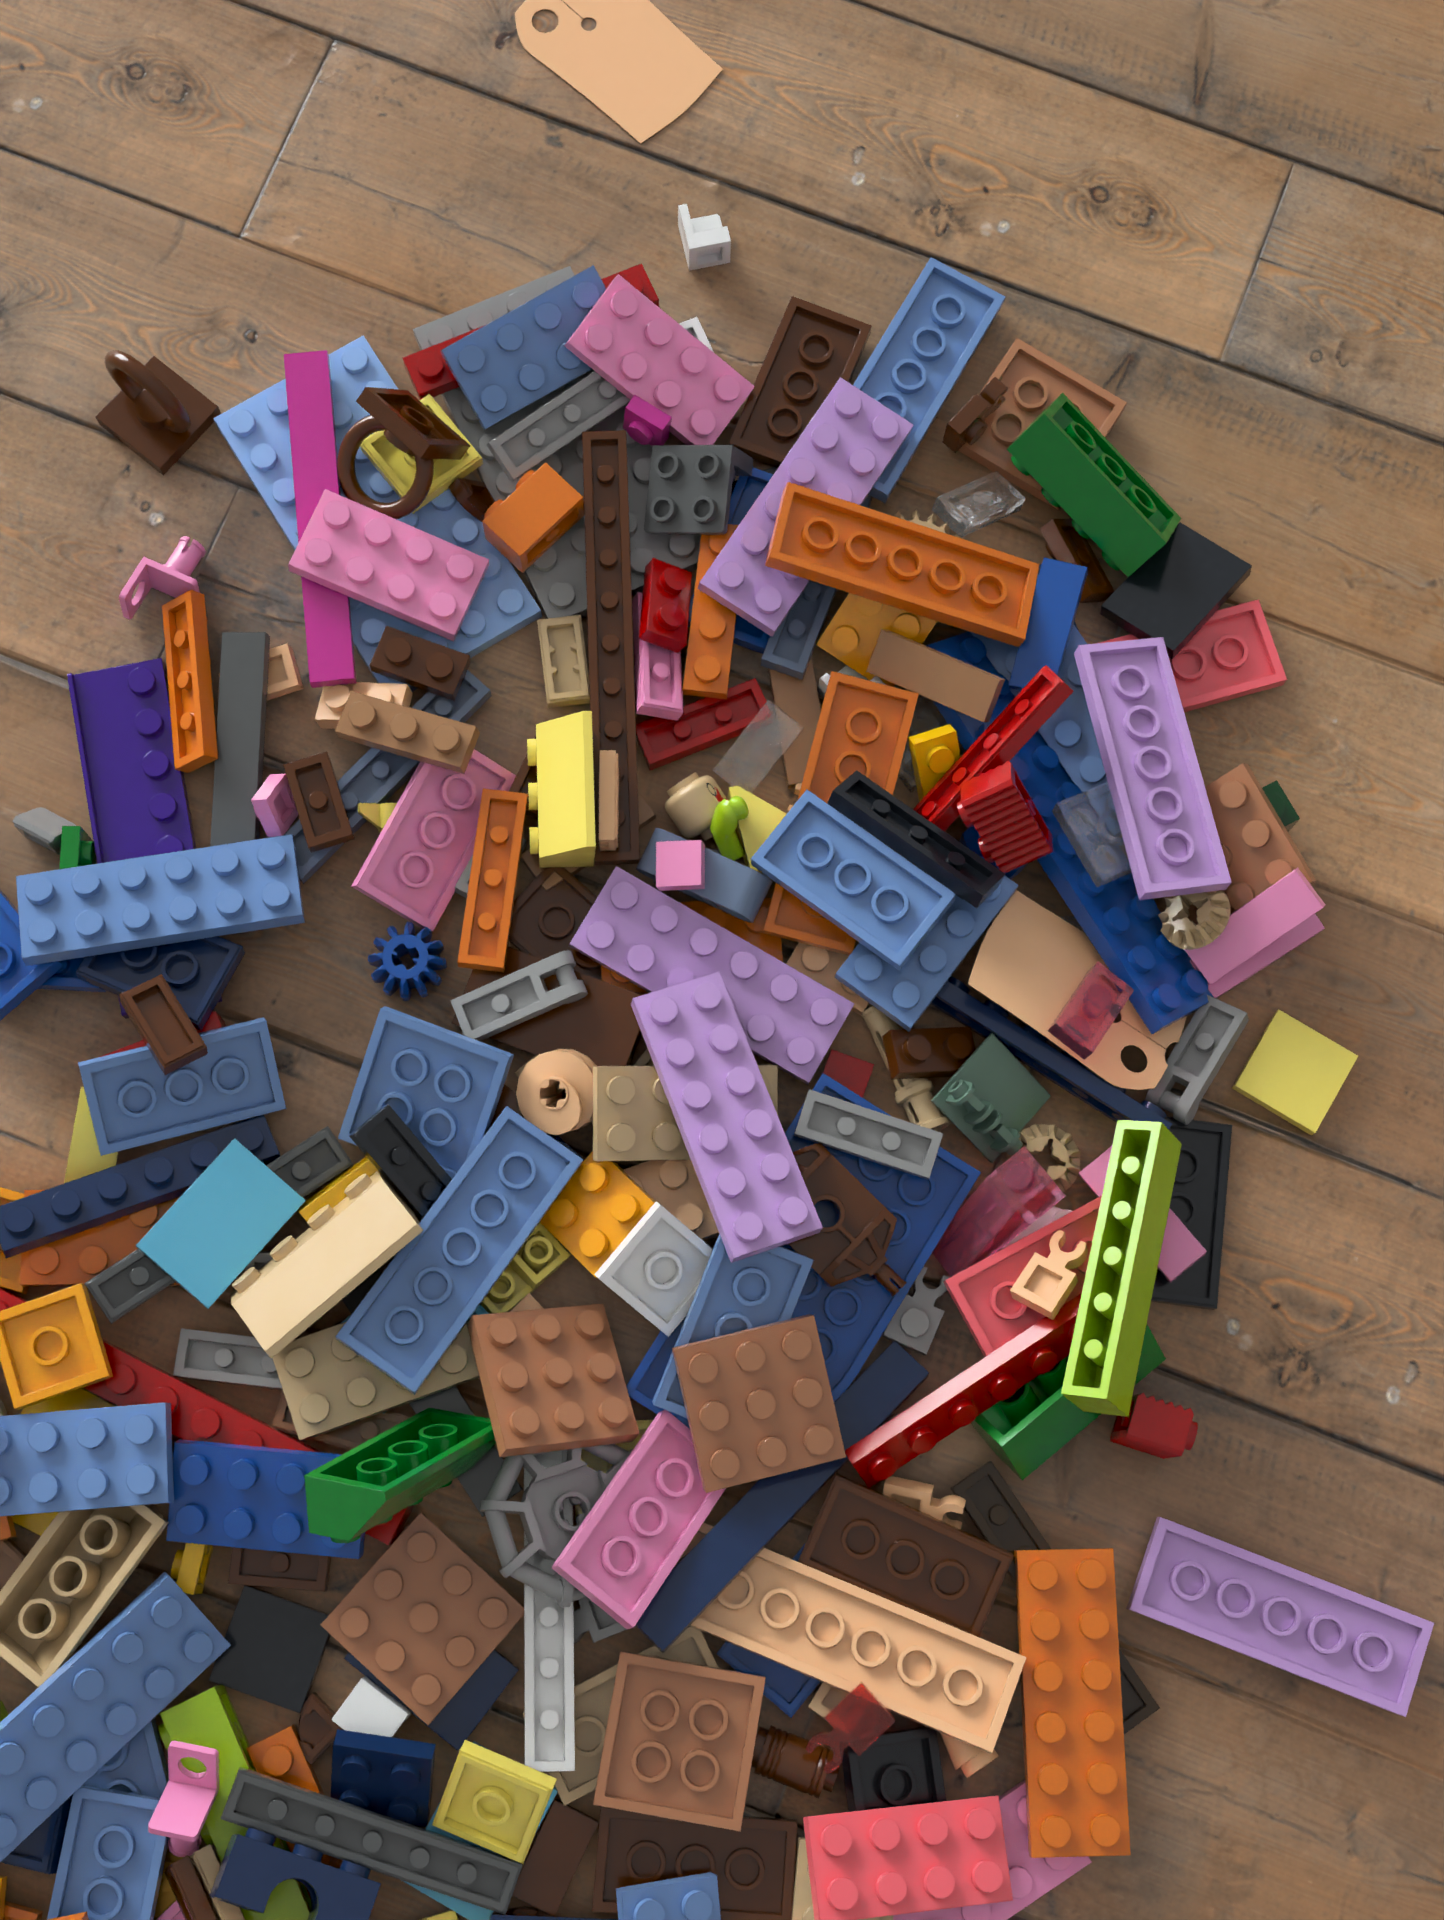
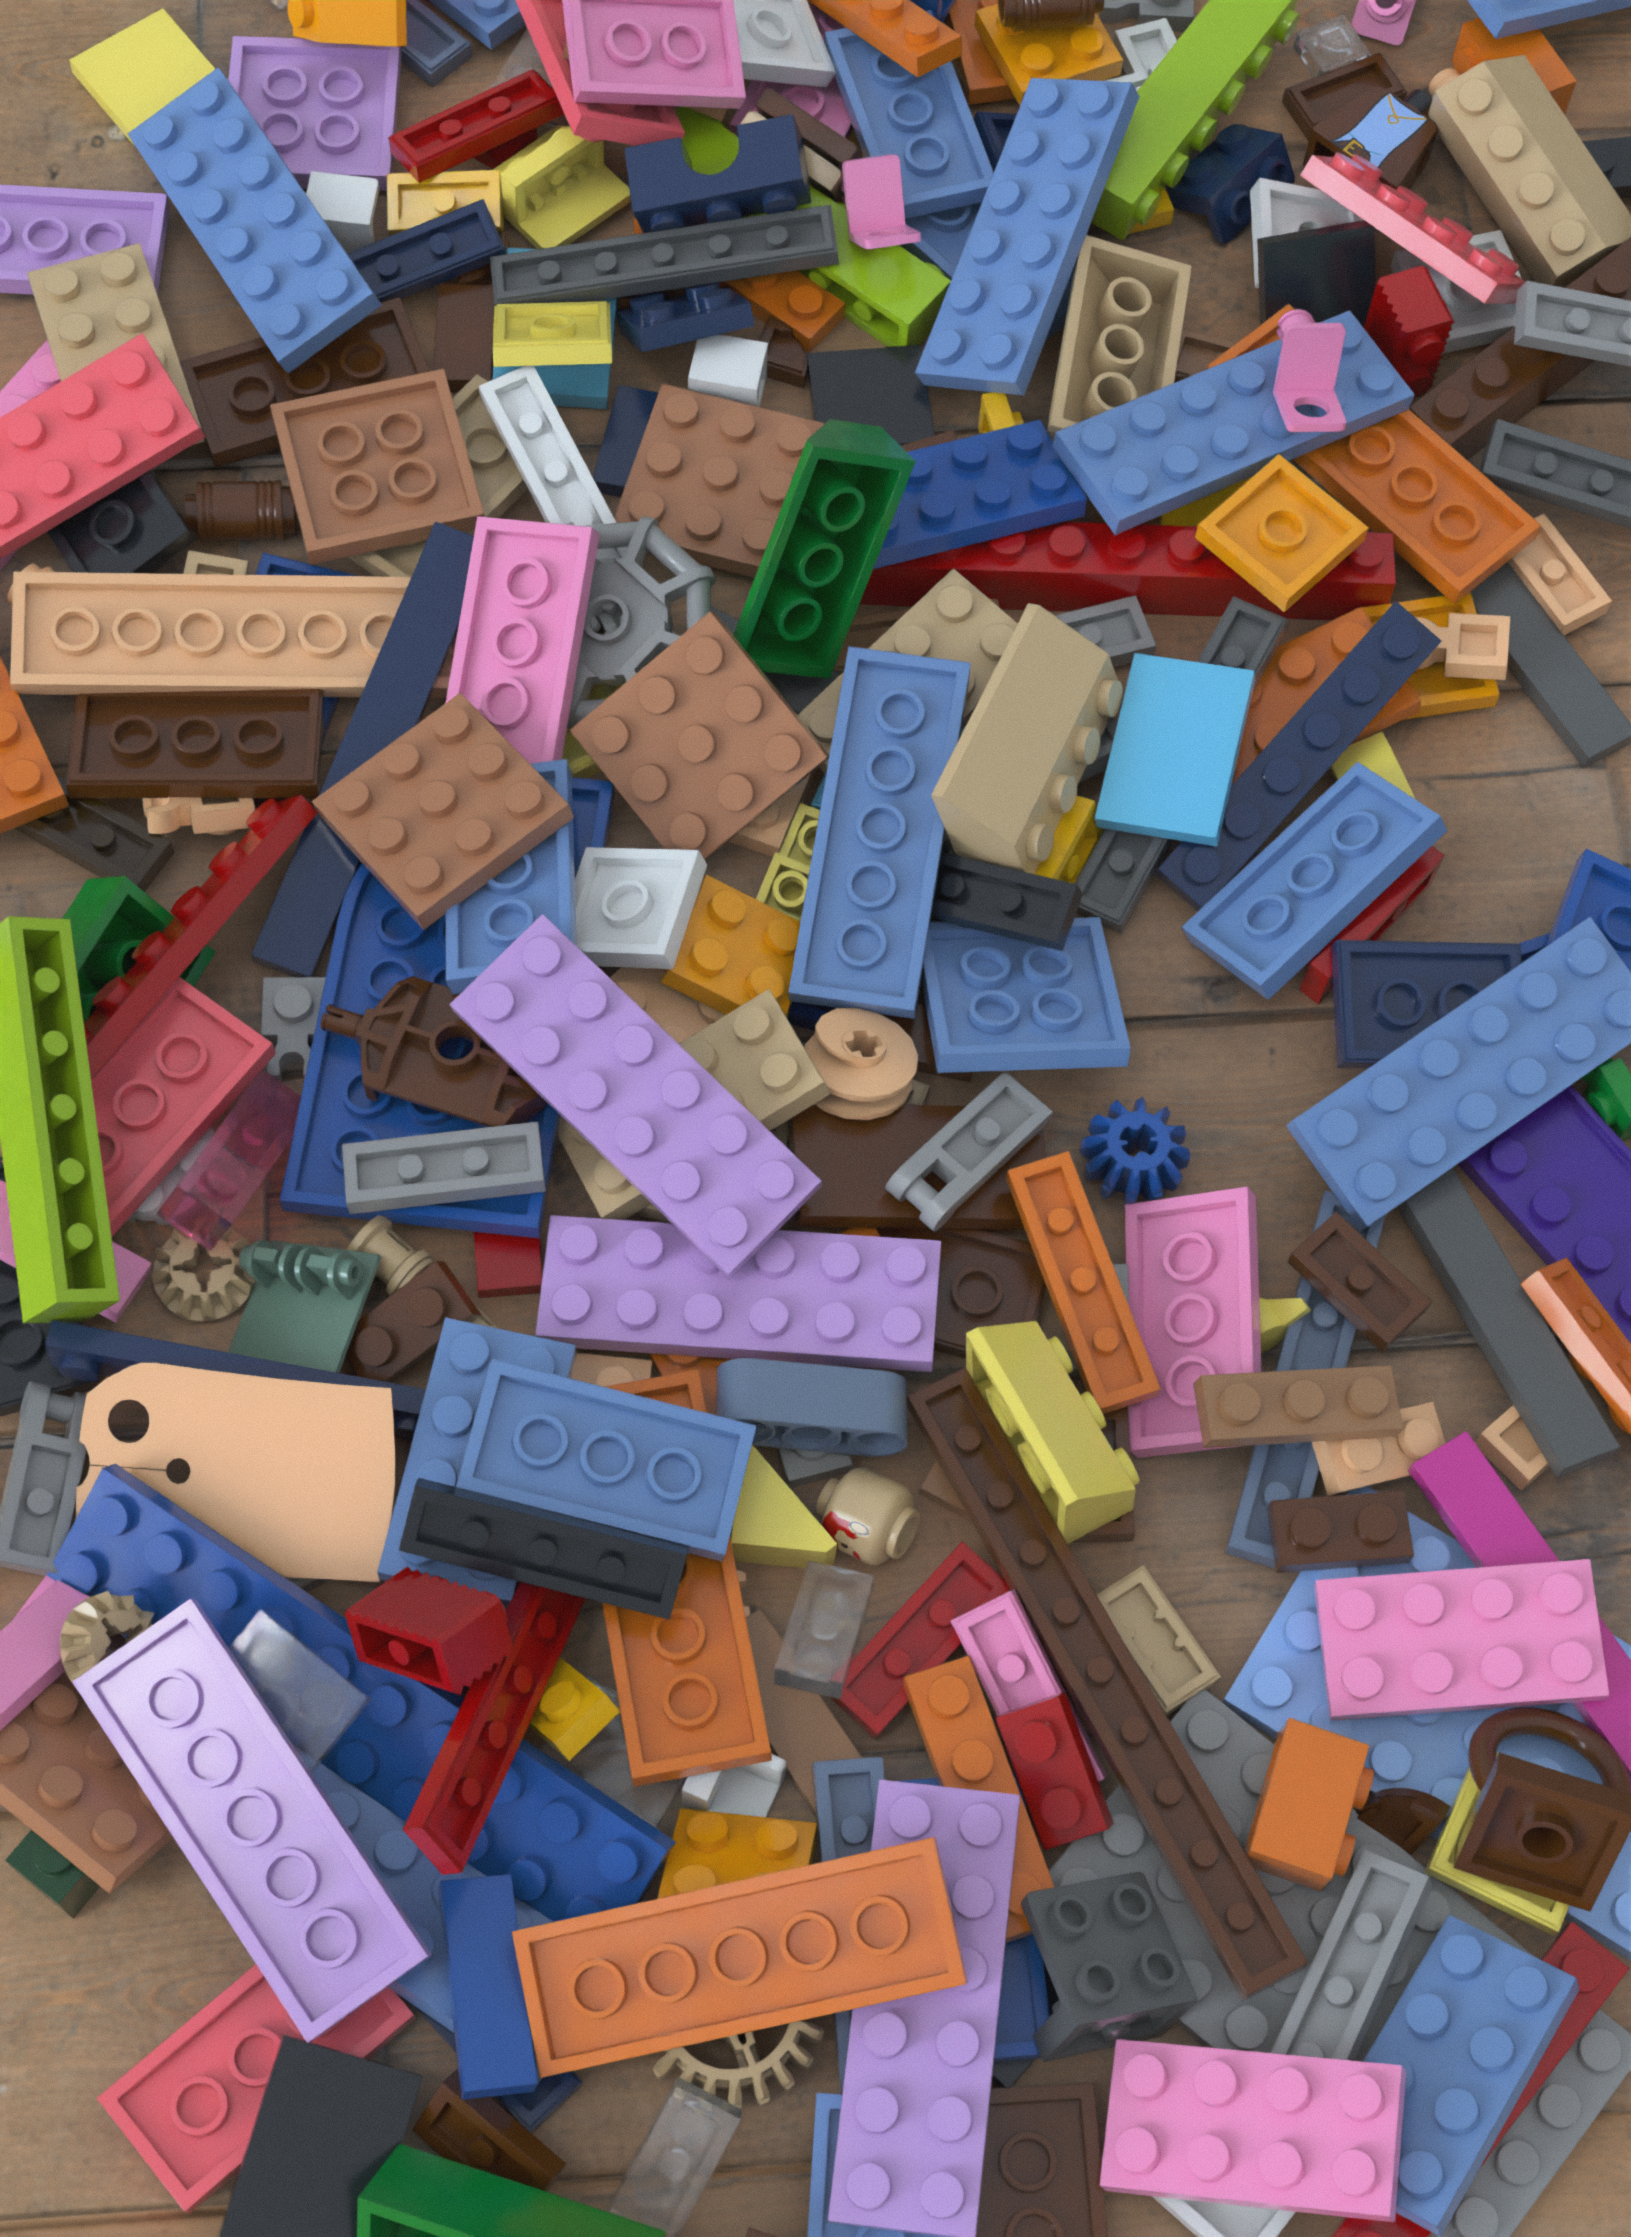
camera: 155 degrees right, 10 degrees down
reddish brown tile [119,974,208,1075] -> none
bright pink plate [251,773,298,837] -> none
light nougat tile [599,750,619,851] -> none
dark pink plate [623,395,672,446] -> none
bright pink tile [656,840,705,891] -> none
lime arm [710,796,749,861] -> none
clear red plate [806,1681,896,1774] -> none
medium nougat tile [866,629,1005,722] -> none
light nougat plate [1010,1230,1088,1320] -> none
clear pink plate [1048,962,1134,1060] -> none

